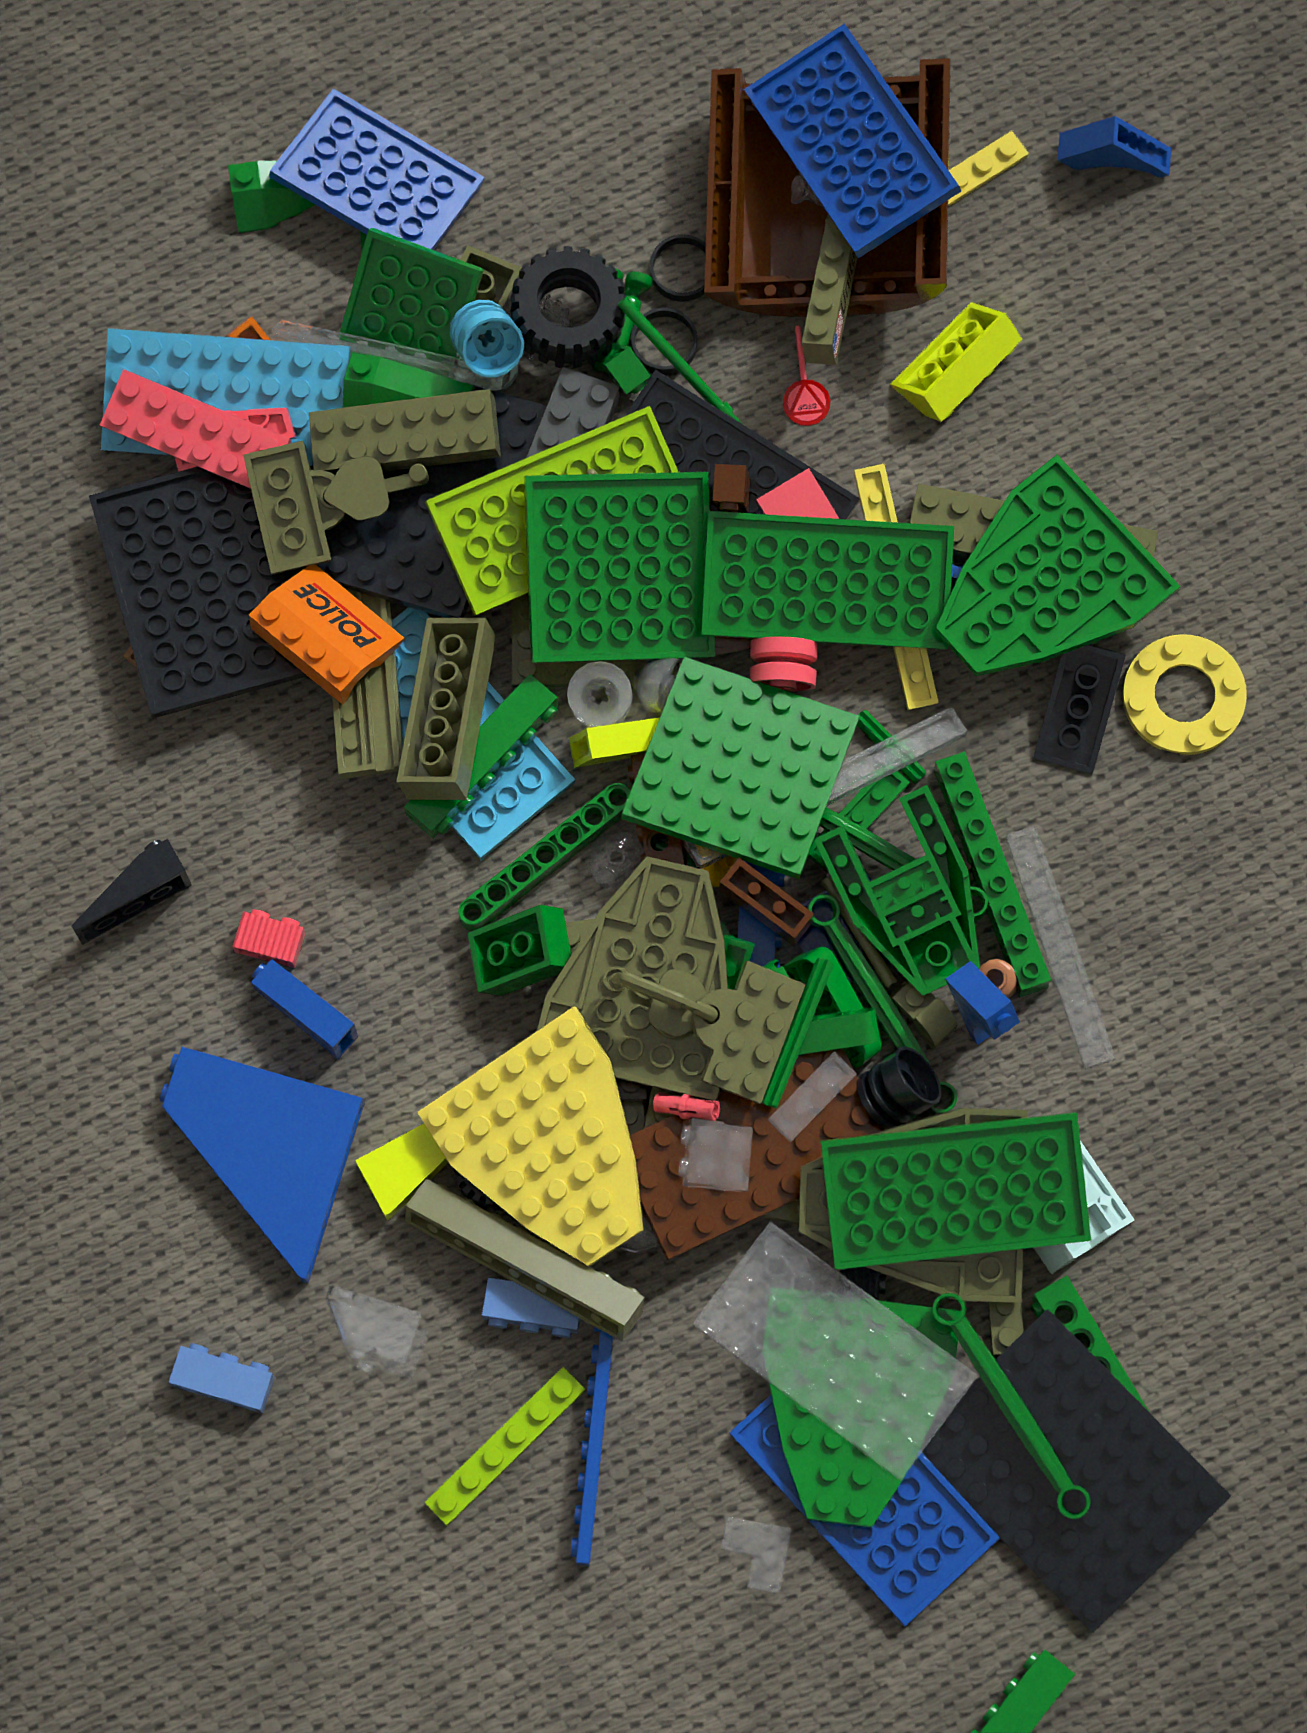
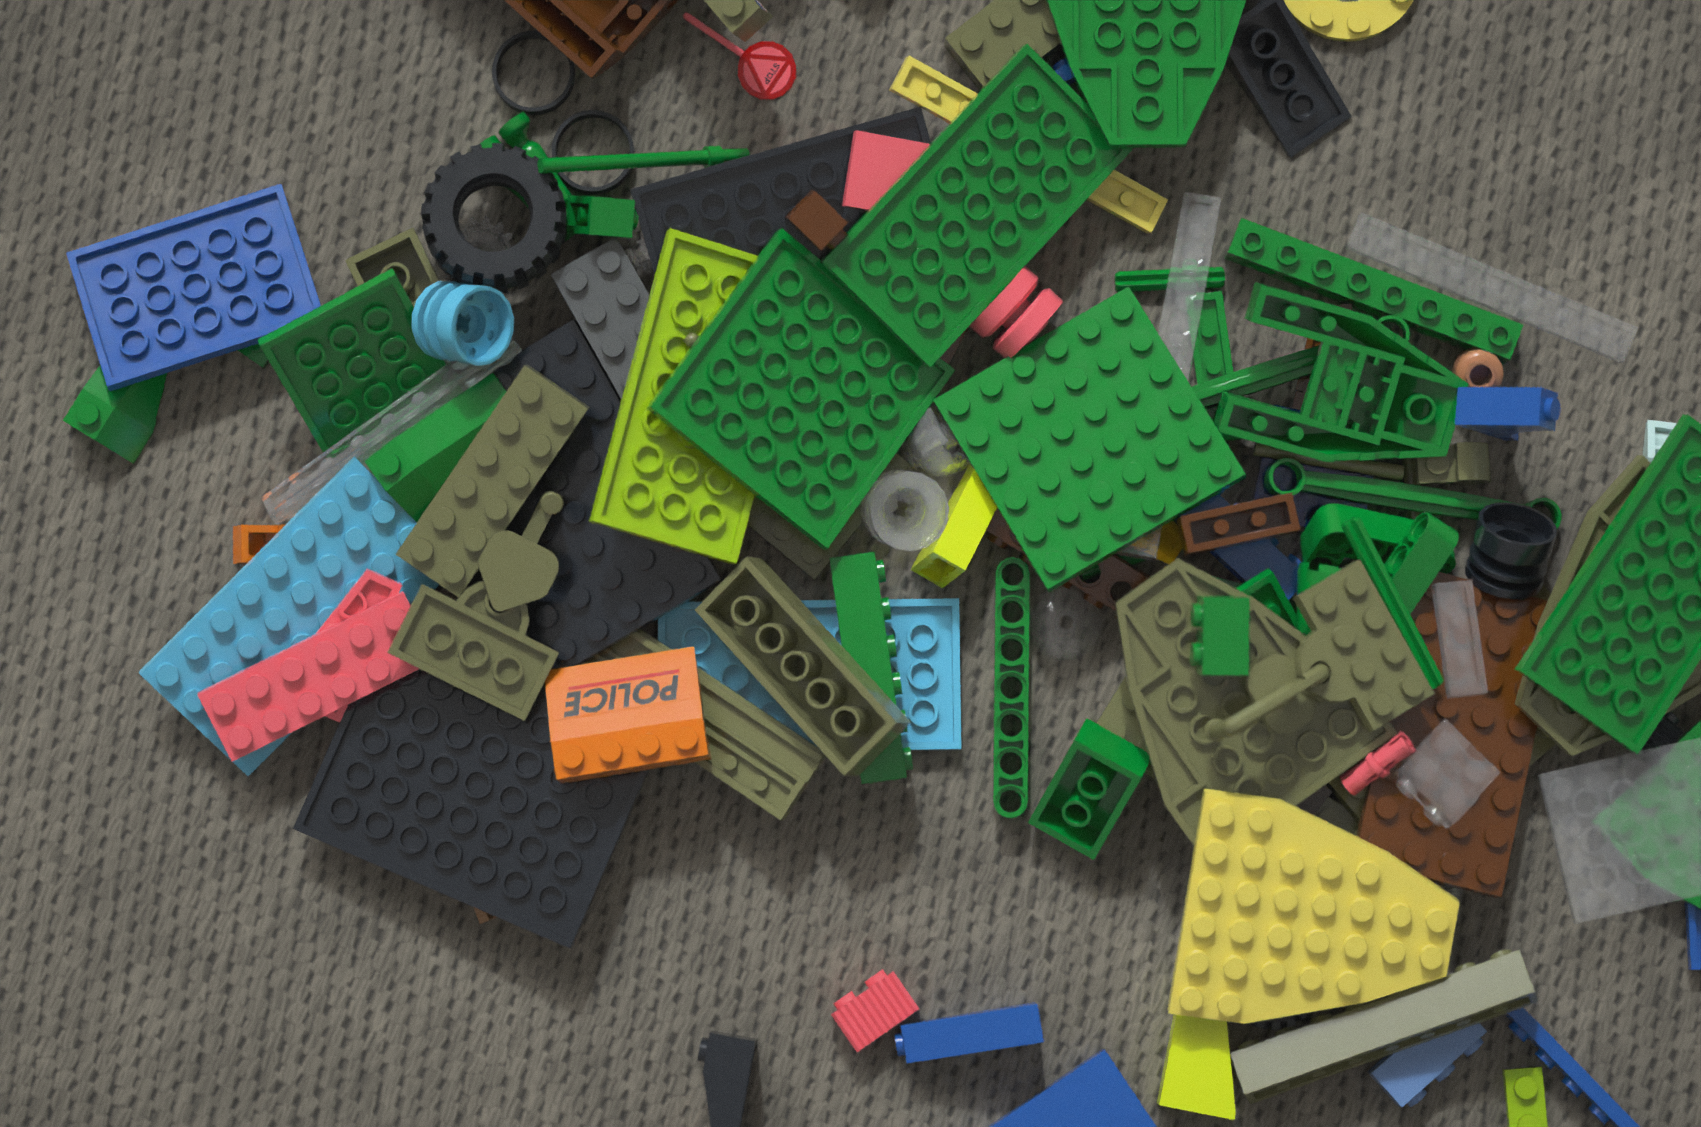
camera: 50 degrees left, 10 degrees up
none -> green brick [1190,596,1250,675]

